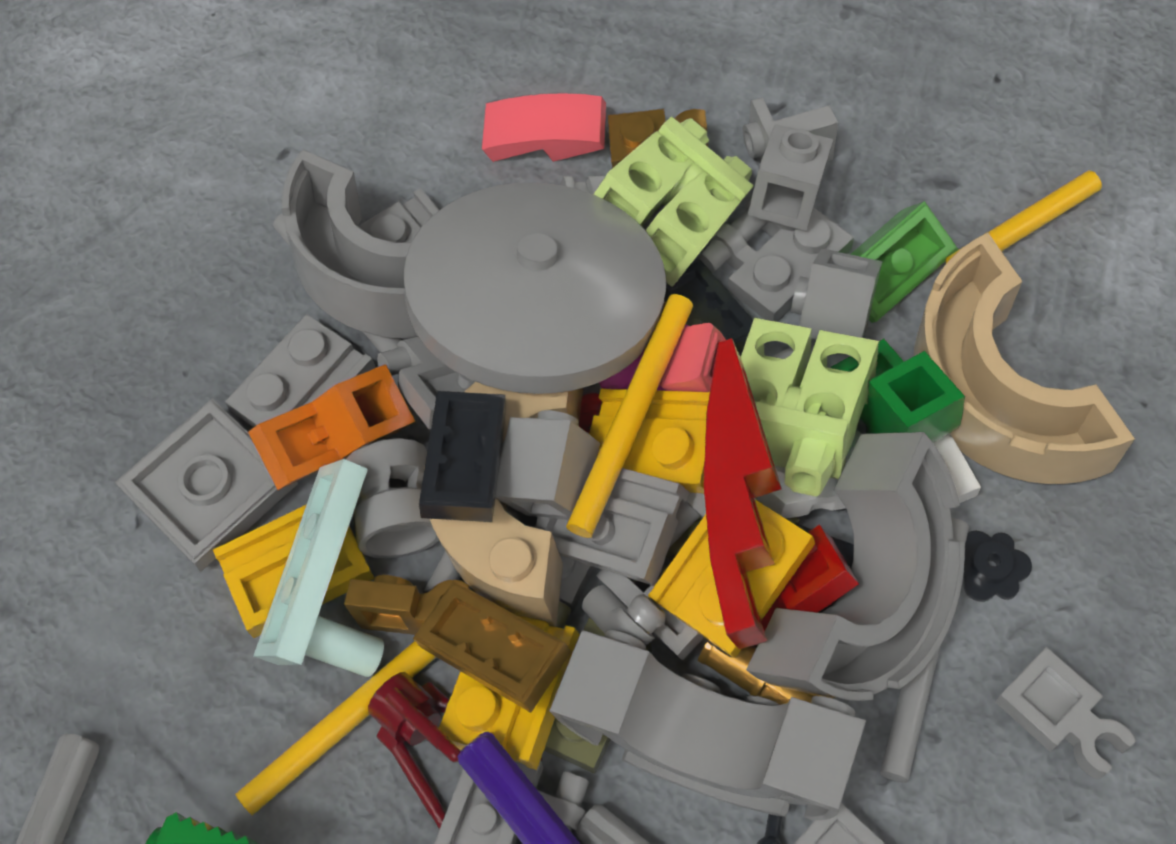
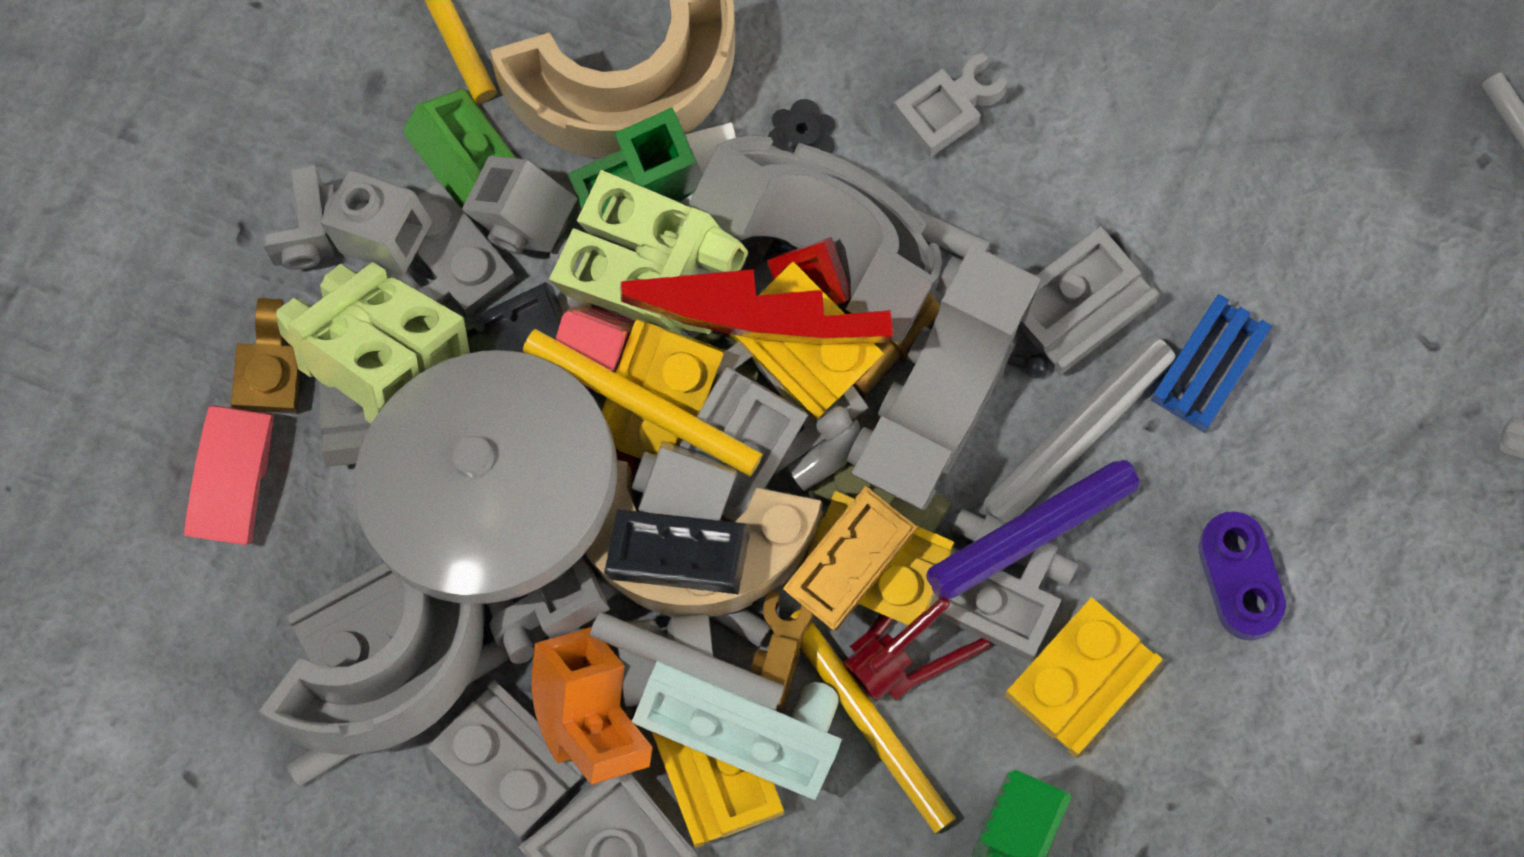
camera: 90 degrees left, 10 degrees up
none -> light grey bar [590,612,785,711]

